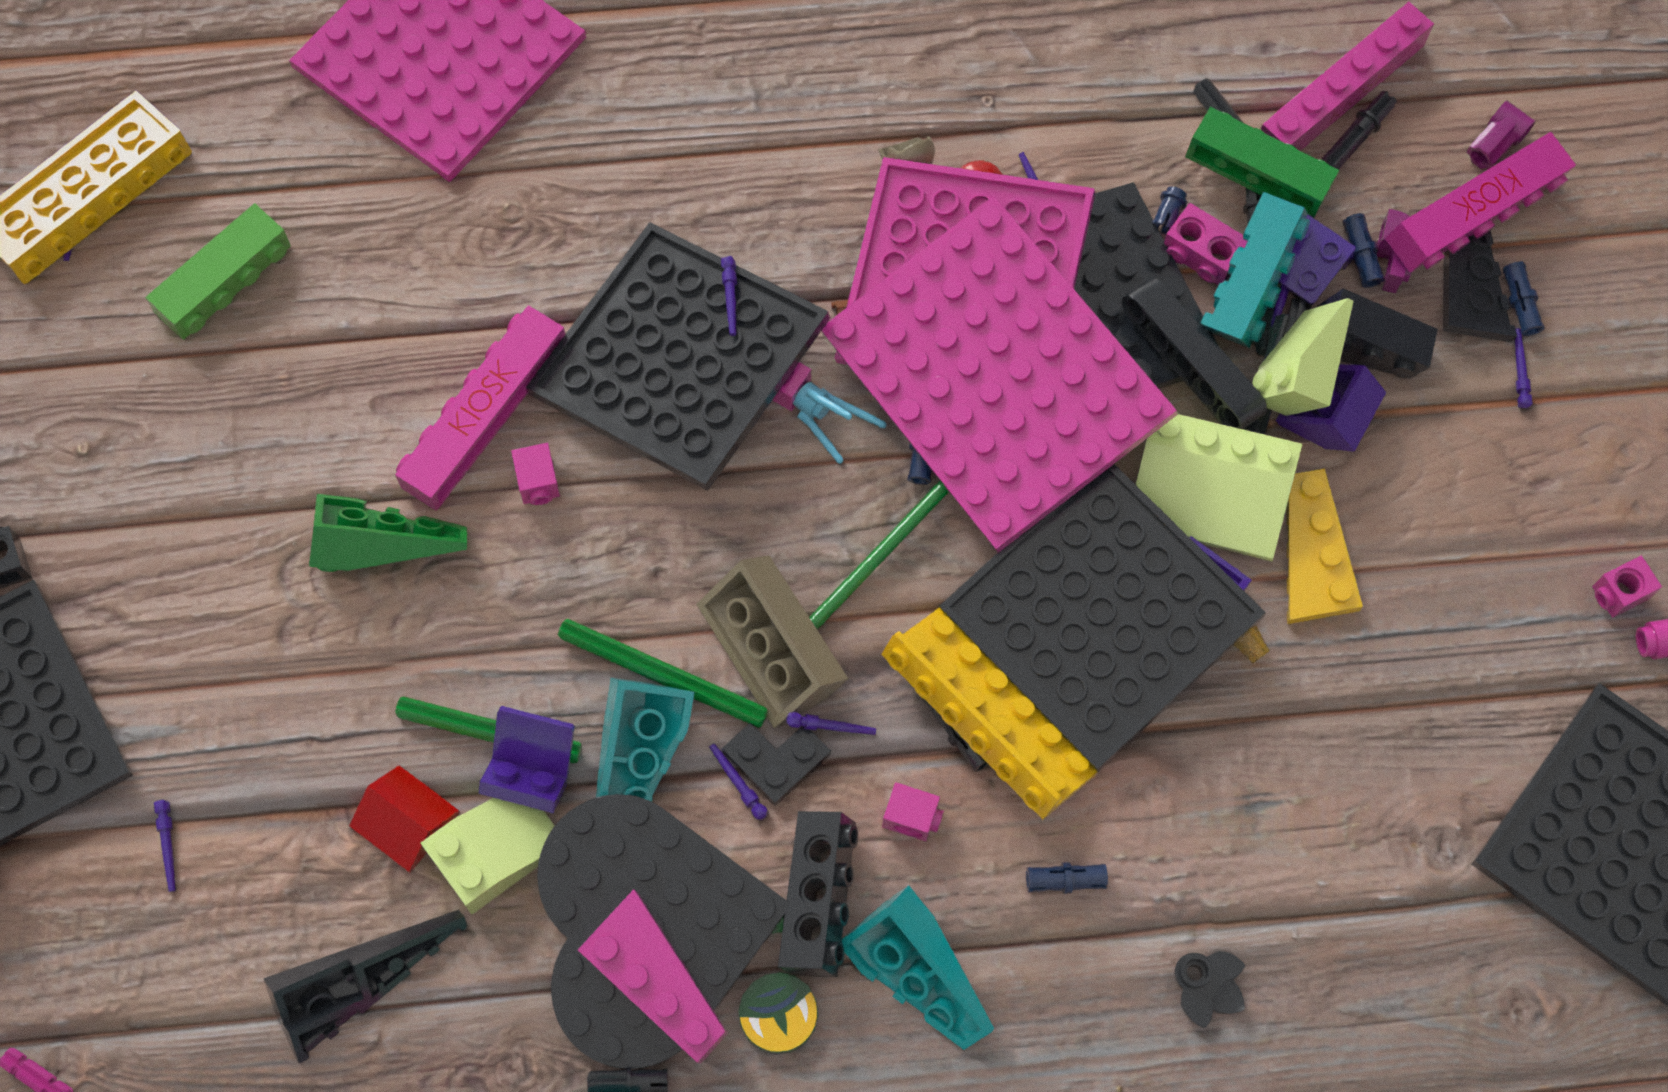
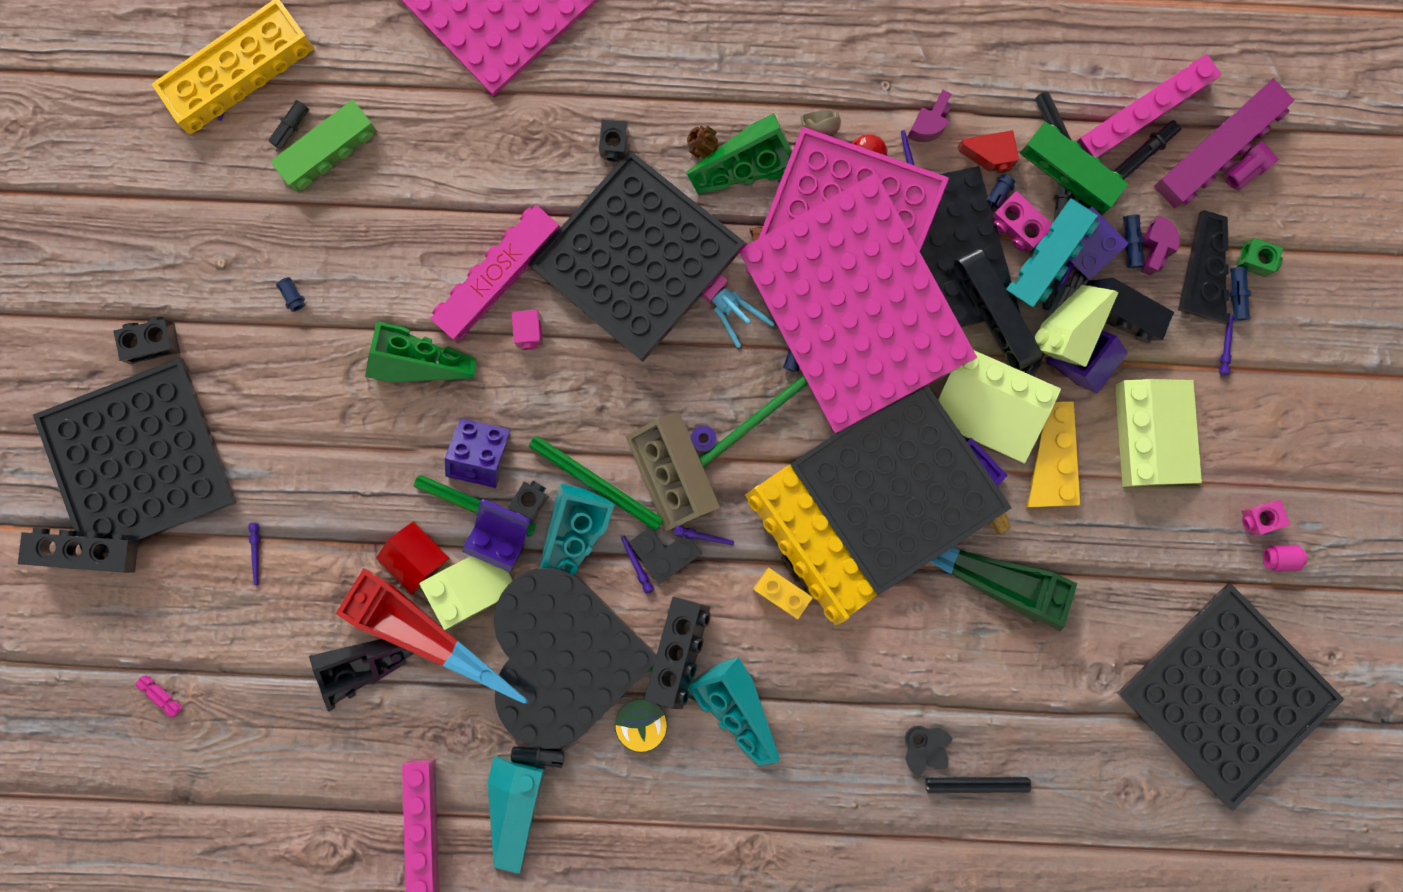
camera: 10 degrees right, 15 degrees up
dark pink wedge [578,889,728,1064] -> none
dark purple piece [721,256,737,336] -> none
dark pink brick [882,782,944,842] -> none
dark blue pin [1026,862,1108,894] -> none
dark pink brick [1385,132,1576,273] -> none
none -> black axle [269,100,309,149]
none -> dark blue pin [276,277,305,312]
none -> red plate [336,568,529,703]
none -> dark purple bracket [445,418,510,488]
none -> black brick [508,481,549,523]
none -> black brick [599,119,629,162]
none -> green wedge [686,113,792,194]
none -> reddish brown gear [687,125,719,158]
none -> dark purple plate [691,426,717,452]
none -> yellow brick [753,567,813,619]
none -> magenta brick [907,89,952,142]
none -> black axle [925,777,1031,793]
none -> dark green plate [930,548,1078,631]
none -> red slope [958,130,1019,173]
none -> yellowish green slope [1115,379,1202,487]
none -> magenta brick [1154,78,1295,208]
none -> green brick [1236,238,1283,277]

